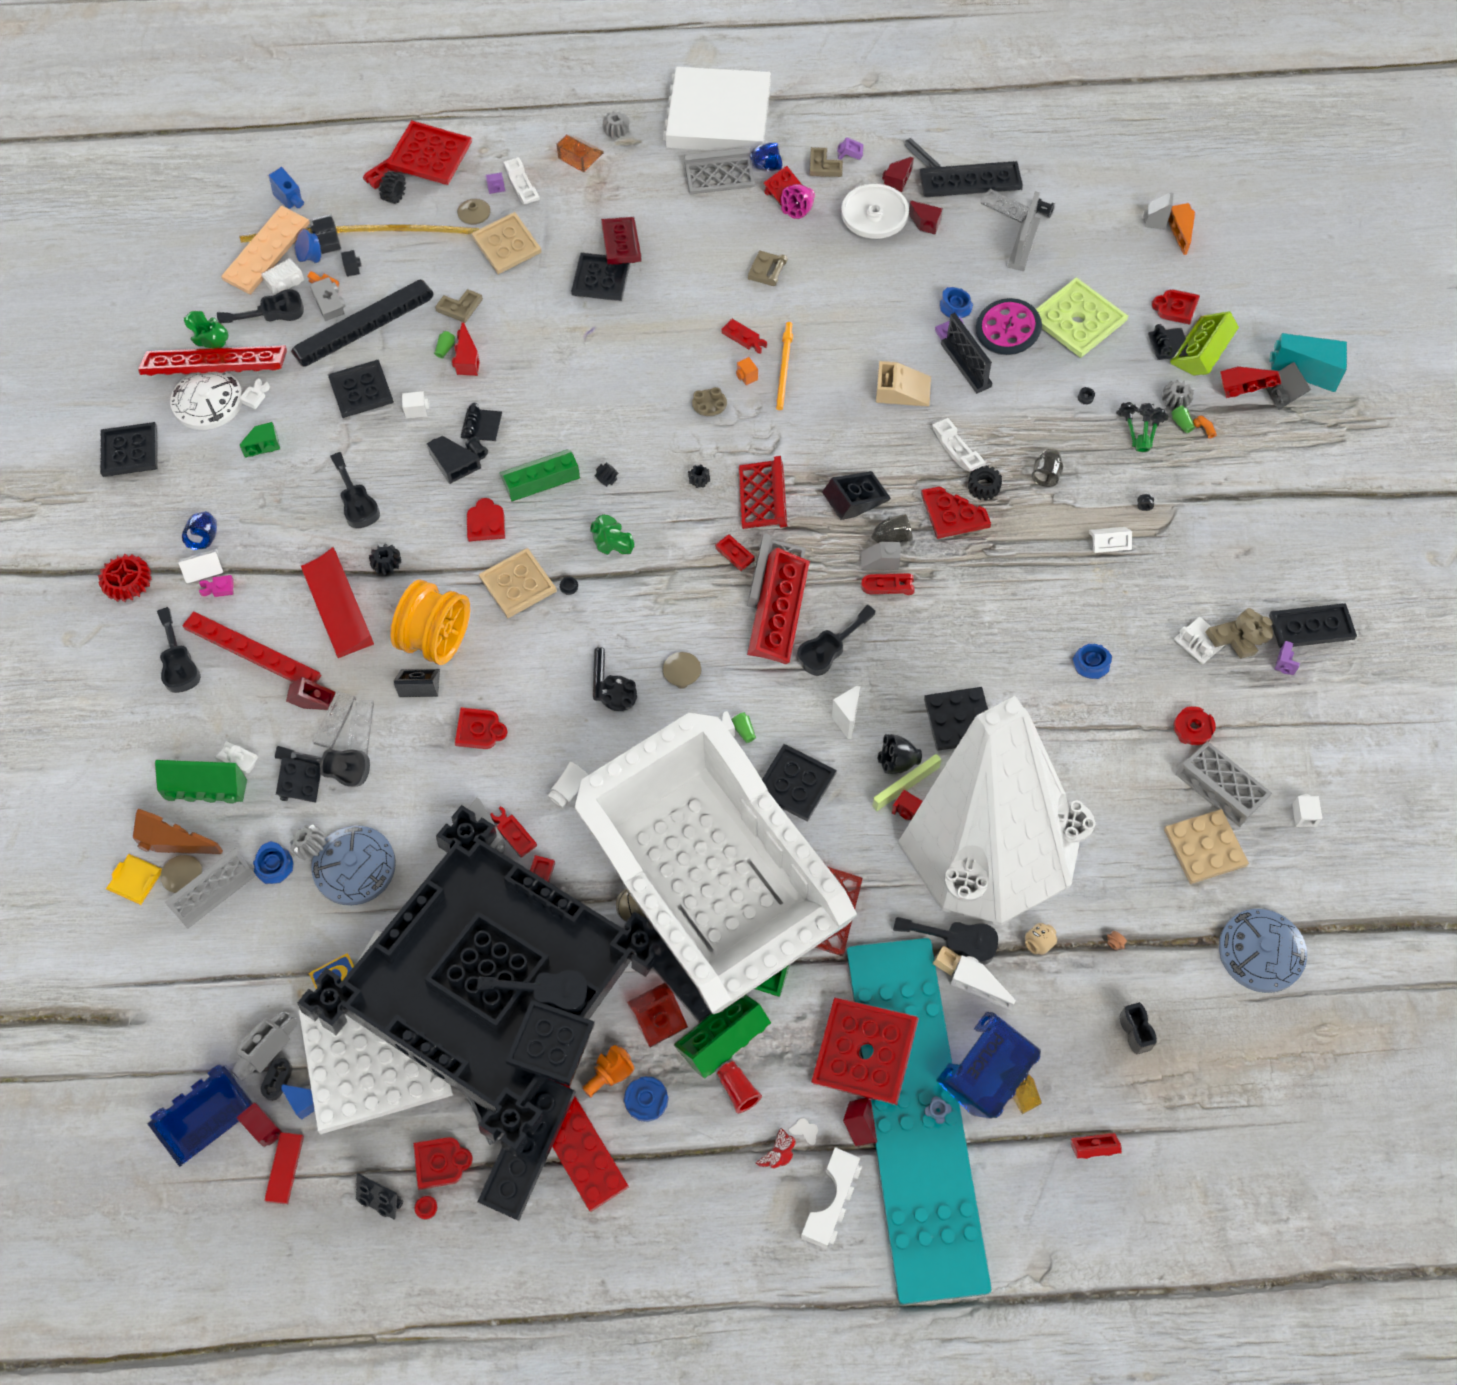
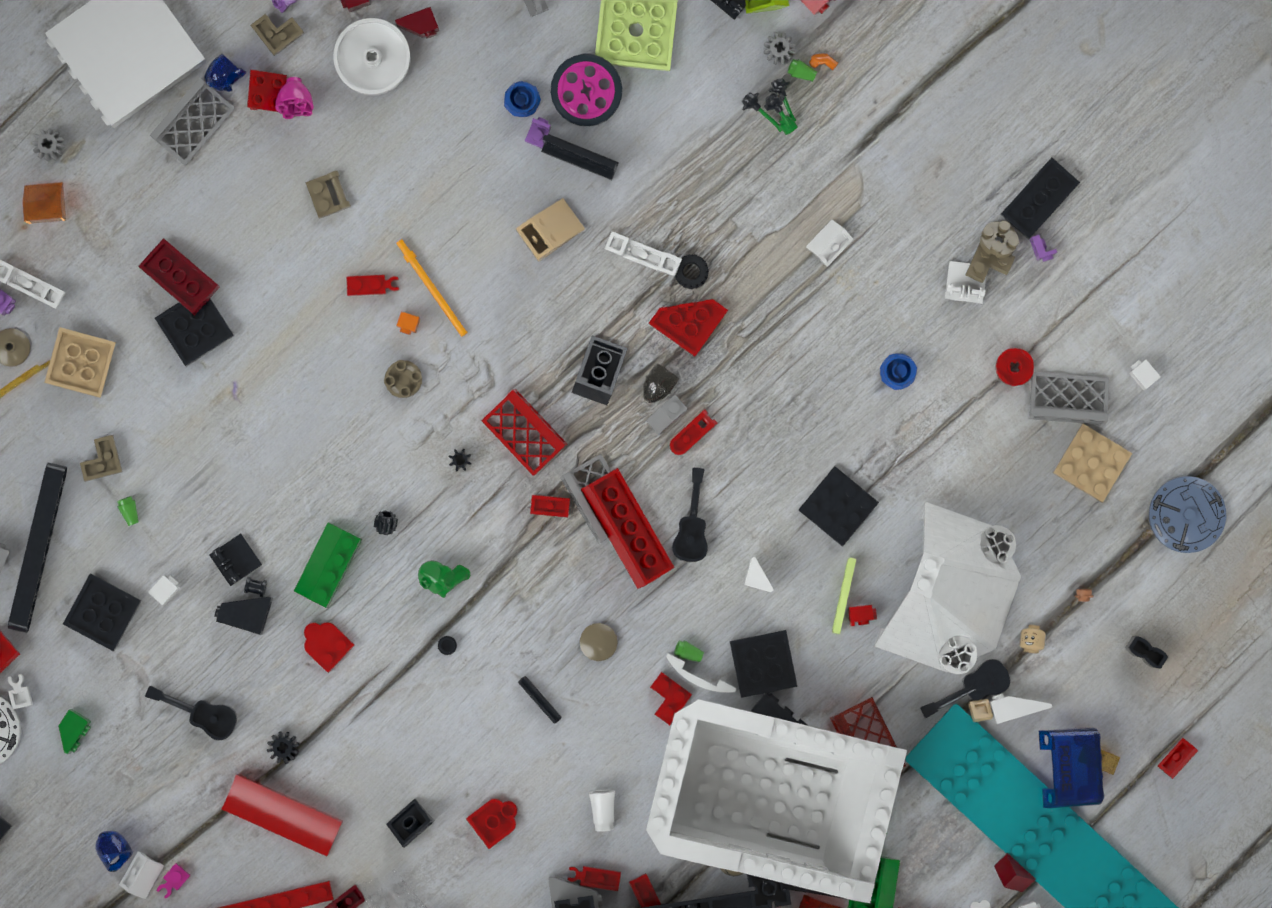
camera: 45 degrees left, 25 degrees up
light orange wheel [390,579,470,665] -> none
red slope [452,322,480,376] -> none
tan plate [479,548,557,619] -> none
black dish [599,675,637,711] -> none
red piece [811,997,919,1105] -> none
black piece [877,734,922,774] -> none
sand blue plate [925,1097,952,1124] -> none
clear smoke helmet [1031,449,1064,487] -> none
black bush [1077,387,1095,405] -> none
black bush [1137,494,1154,511] -> none

